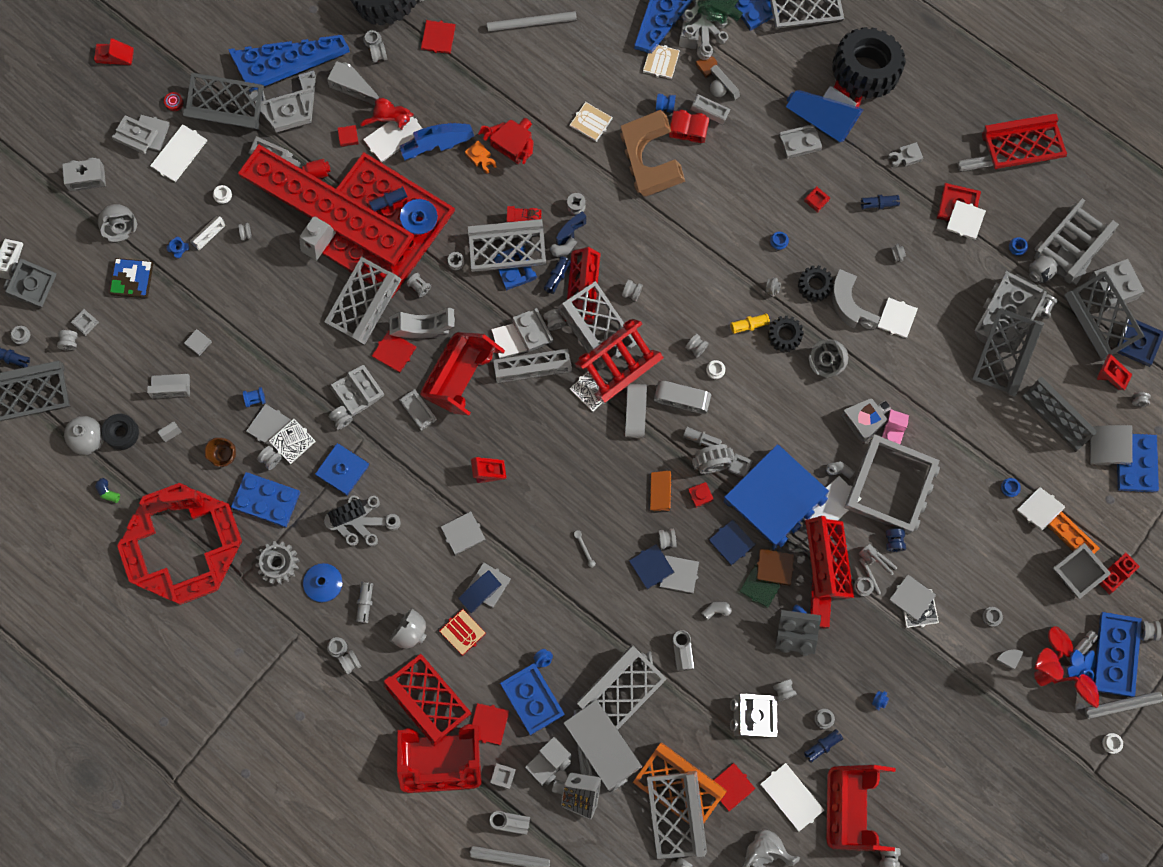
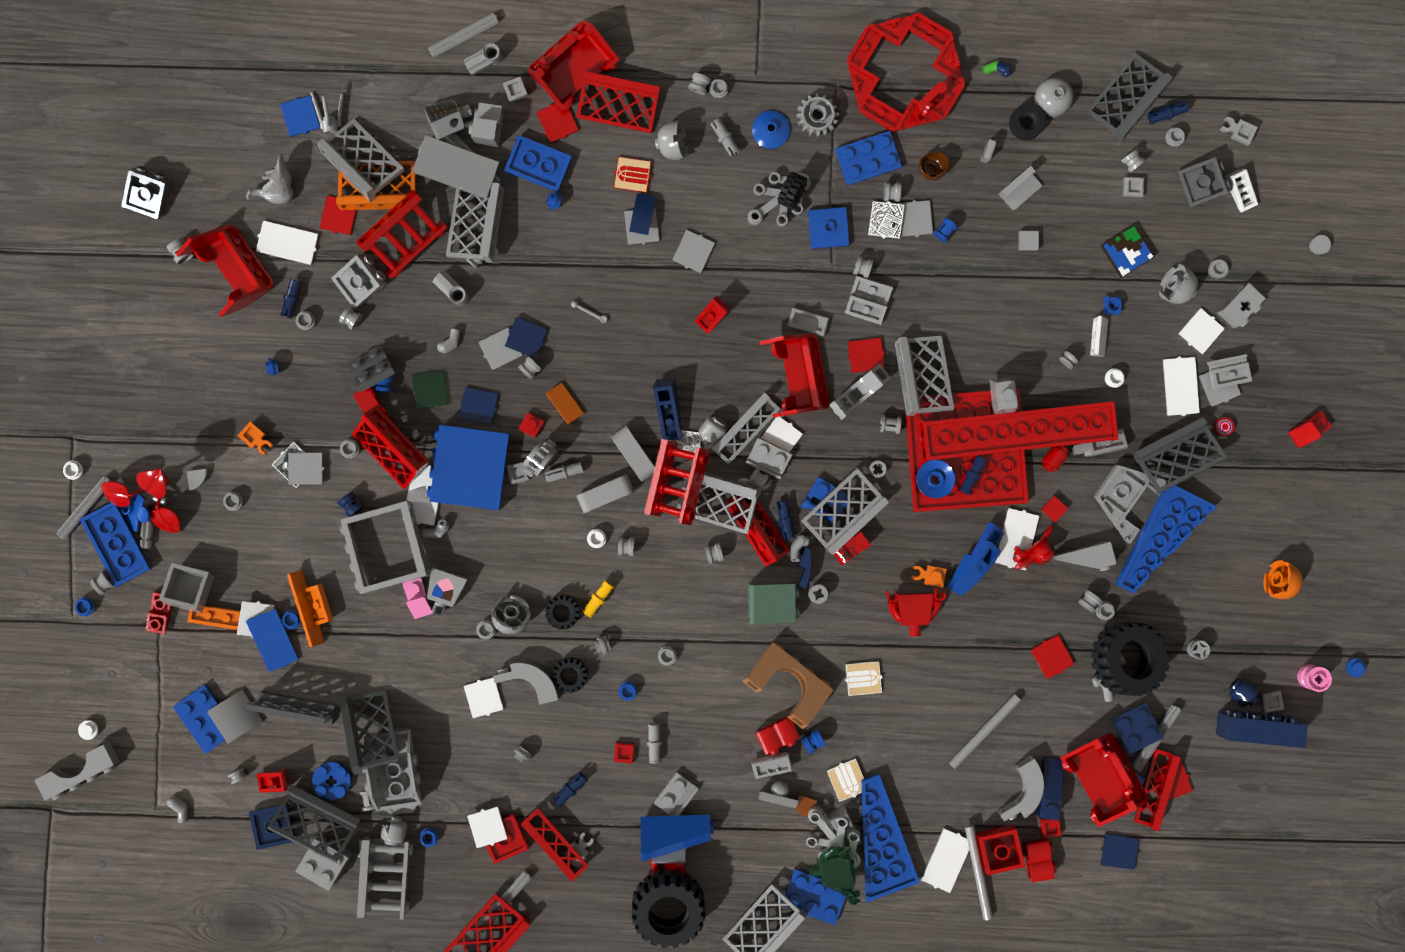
camera: 145 degrees right, 15 degrees up
reddish brown piece [756,549,794,586] -> none
light grey plant [859,544,897,595] -> none
none -> orange plate [237,421,274,455]
none -> blue piece [246,608,299,672]
none -> orange bracket [287,570,333,647]
none -> blue plate [312,761,352,801]
none -> red fence [356,189,447,279]
none -> light grey plate [476,620,496,639]
none -> red fence [521,808,589,882]
none -> light grey pin [647,723,662,764]
none -> dark blue slope [653,377,682,440]
none -> light grey plate [658,646,677,666]
none -> light grey head [699,416,727,446]
none -> sand green slope [748,583,799,624]
none -> white piece [1178,308,1225,354]
none -> light grey tile [1208,259,1229,279]

